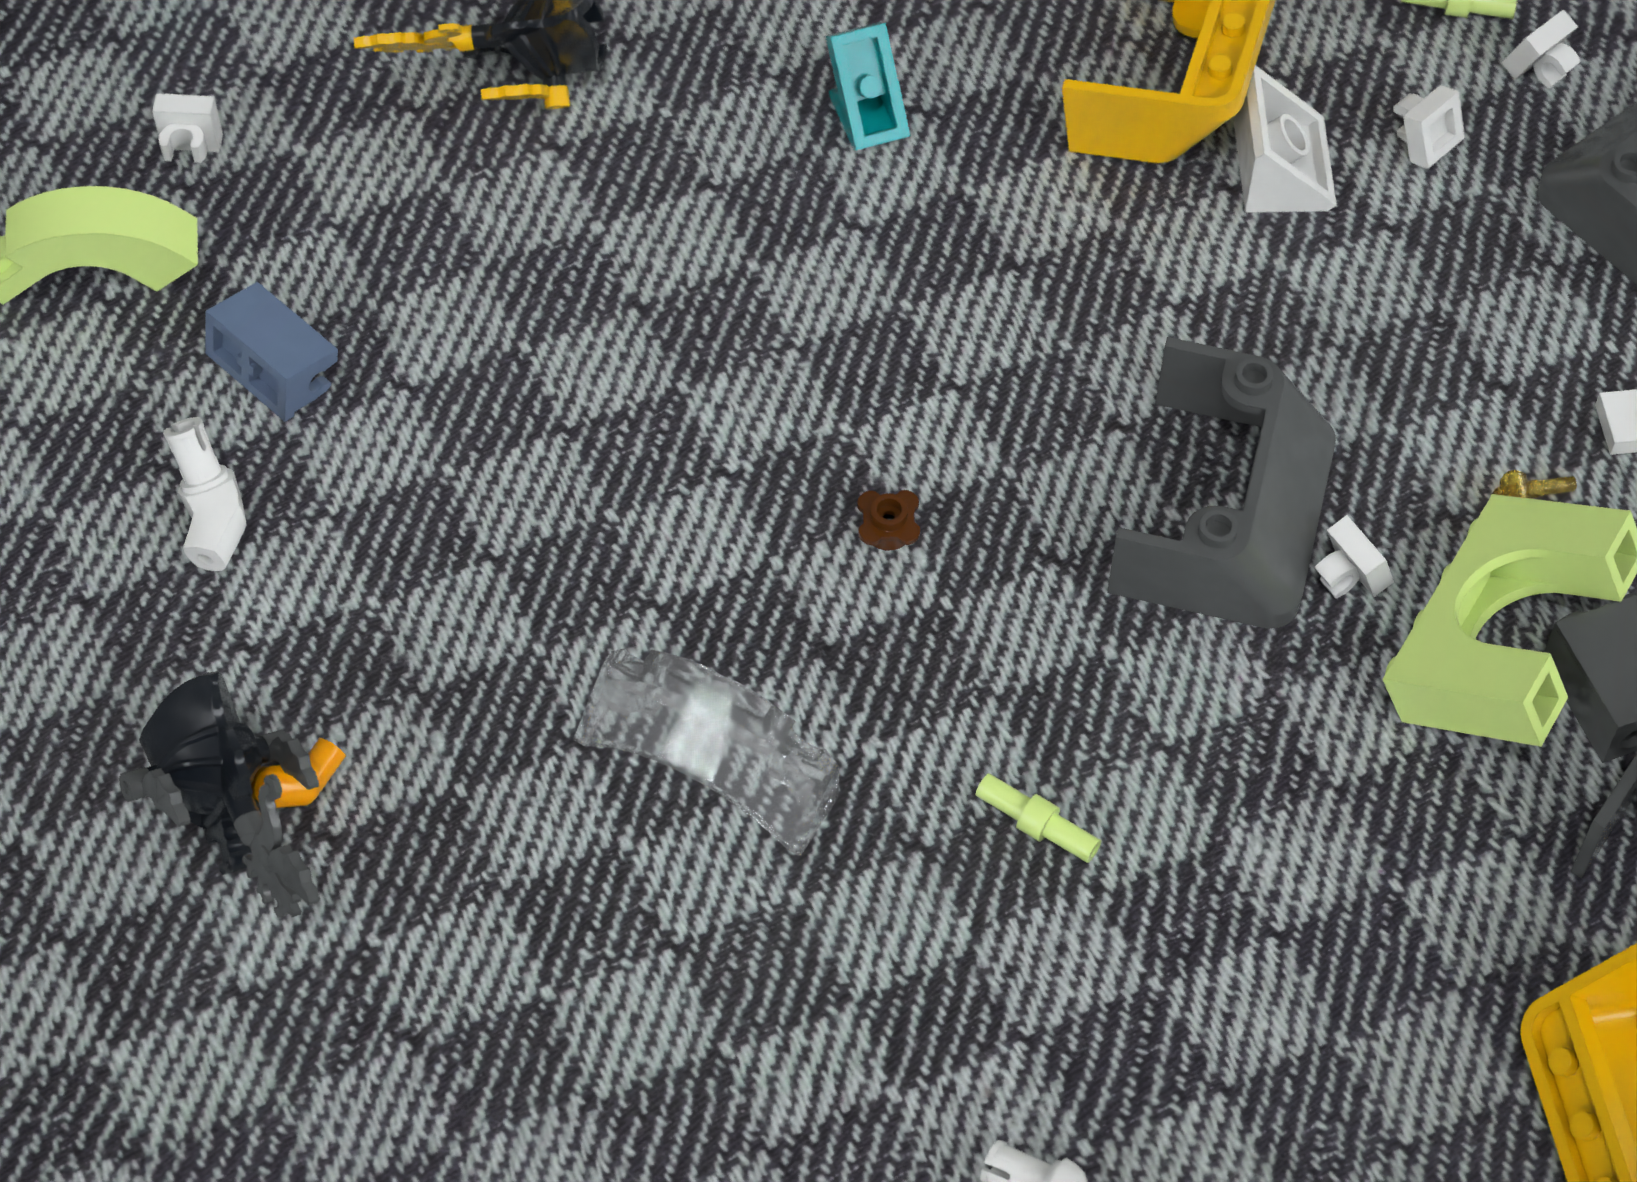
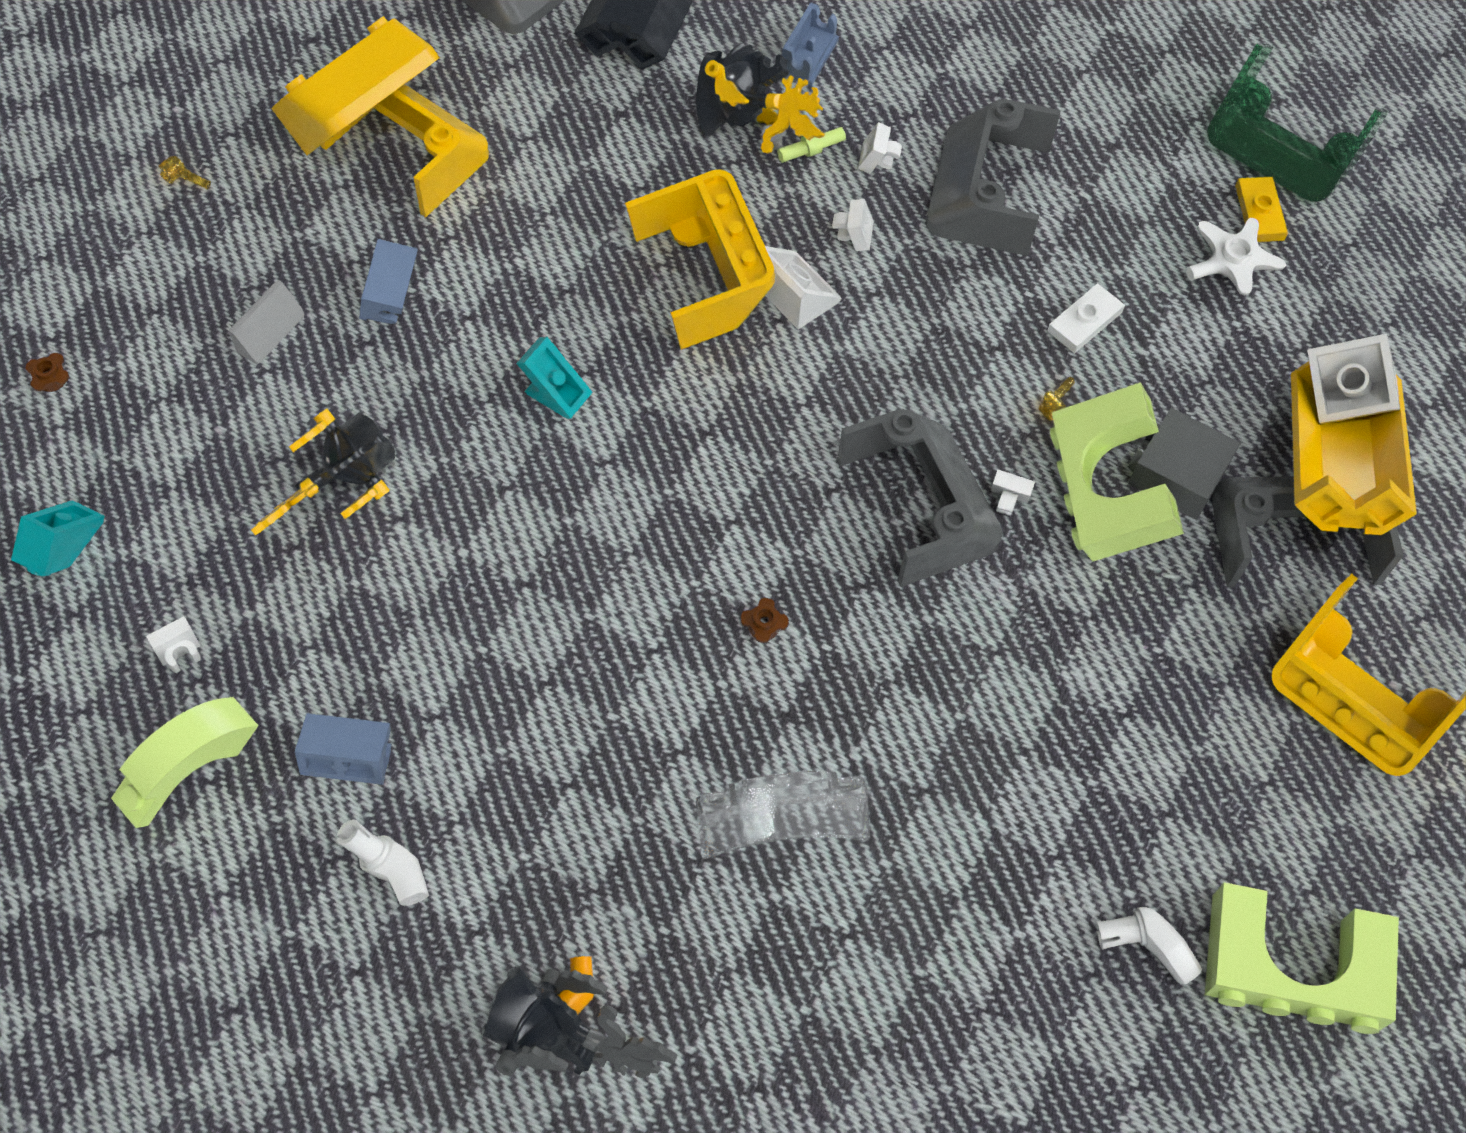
camera: 40 degrees left, 5 degrees up
yellowish green bar [975,773,1101,863] -> none

